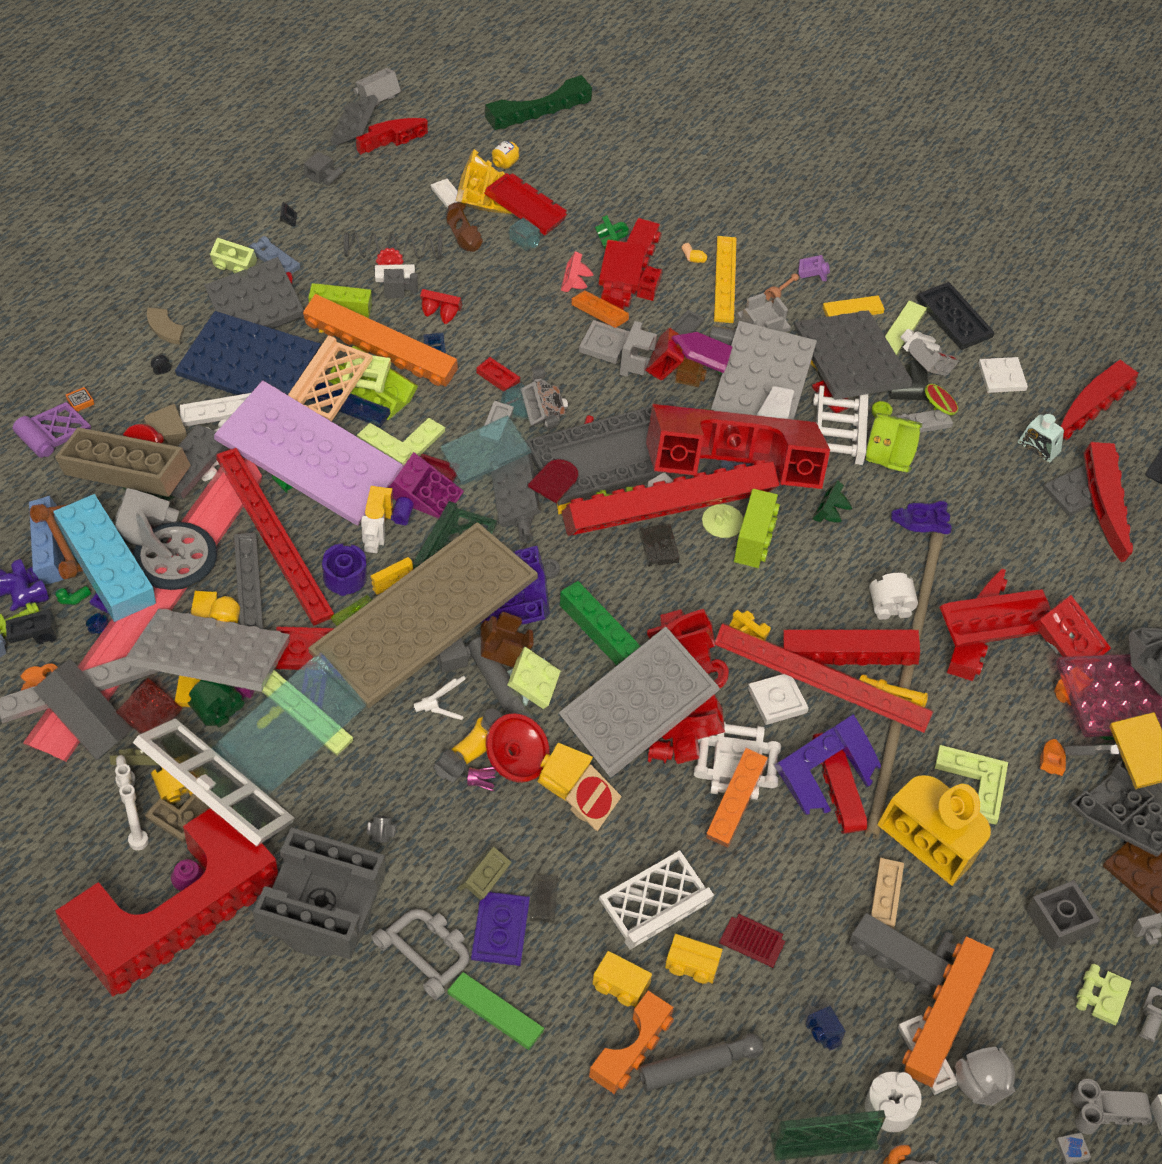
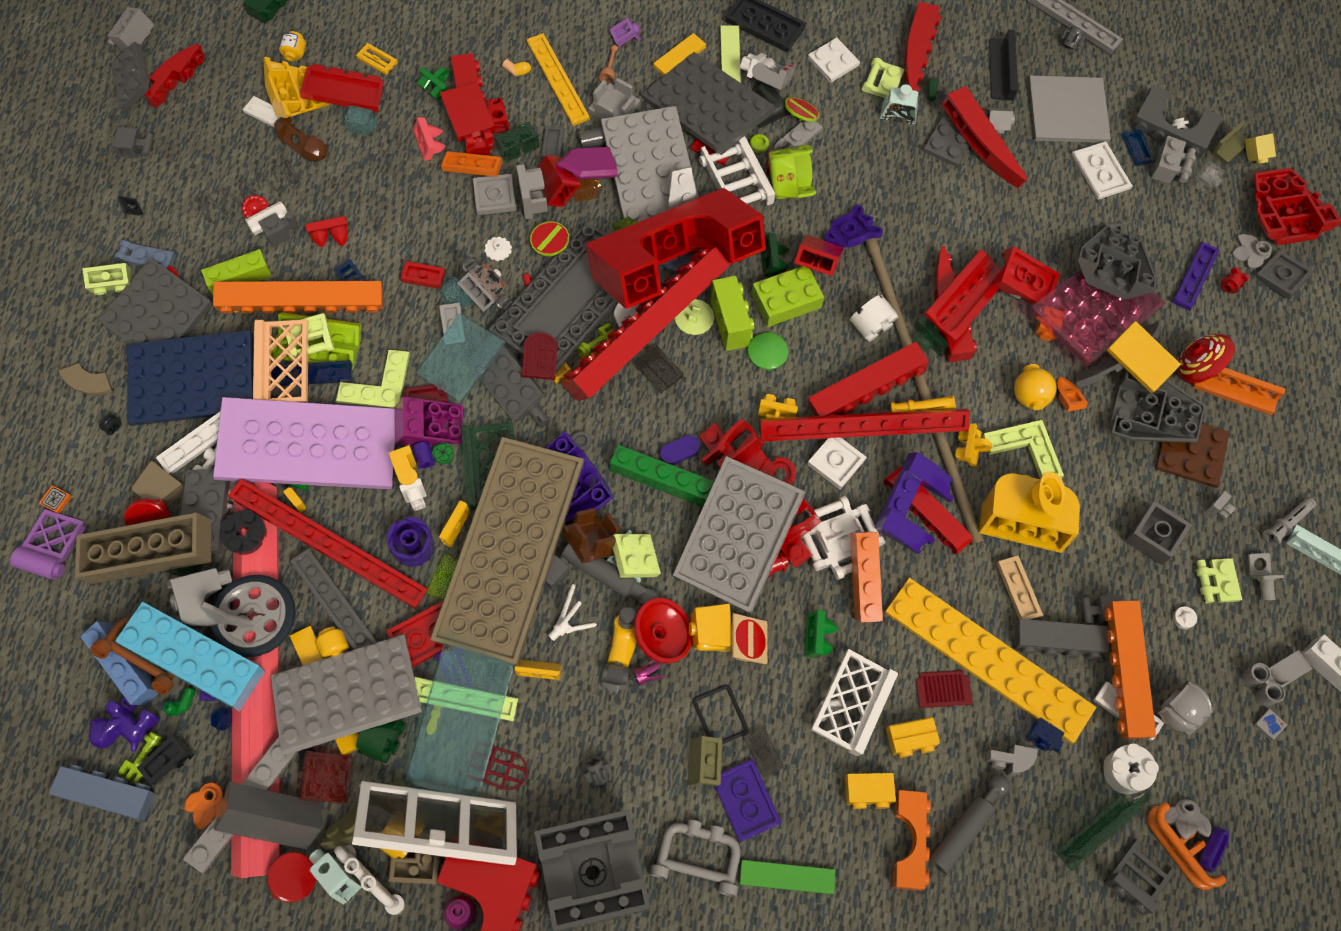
camera: 30 degrees left, 15 degrees up
none -> black plate [220,510,267,555]
none -> red tile [267,852,316,903]
none -> yellow tile [283,487,306,513]
none -> light aqua torso [309,849,362,905]
none -> yellow tile [356,43,398,75]
none -> tile [432,443,454,464]
none -> dark red window [465,741,528,790]
none -> white piece [484,237,512,261]
none -> clear green piece [495,121,540,163]
none -> yellow slope [514,659,562,680]
none -> red piece [530,222,569,256]
none -> dark purple tile [660,435,700,465]
none -> black piece [692,685,749,744]
none -> bright green dish [748,333,788,371]
none -> lime brick [751,266,824,327]
none -> red brick [794,235,844,276]
none -> green tile [804,610,839,658]
none -> yellowish green plate [862,58,904,98]
none -> yellow plate [885,578,1097,744]
none -> clear green tile [914,316,949,357]
none -> dark green tile [928,77,937,101]
none -> yellow hips [955,424,992,467]
none -> light grey brick [985,108,1015,133]
none -> light grey brick [986,745,1038,776]
none -> yellow brick [1014,364,1057,410]
none -> white tile [1173,606,1197,629]

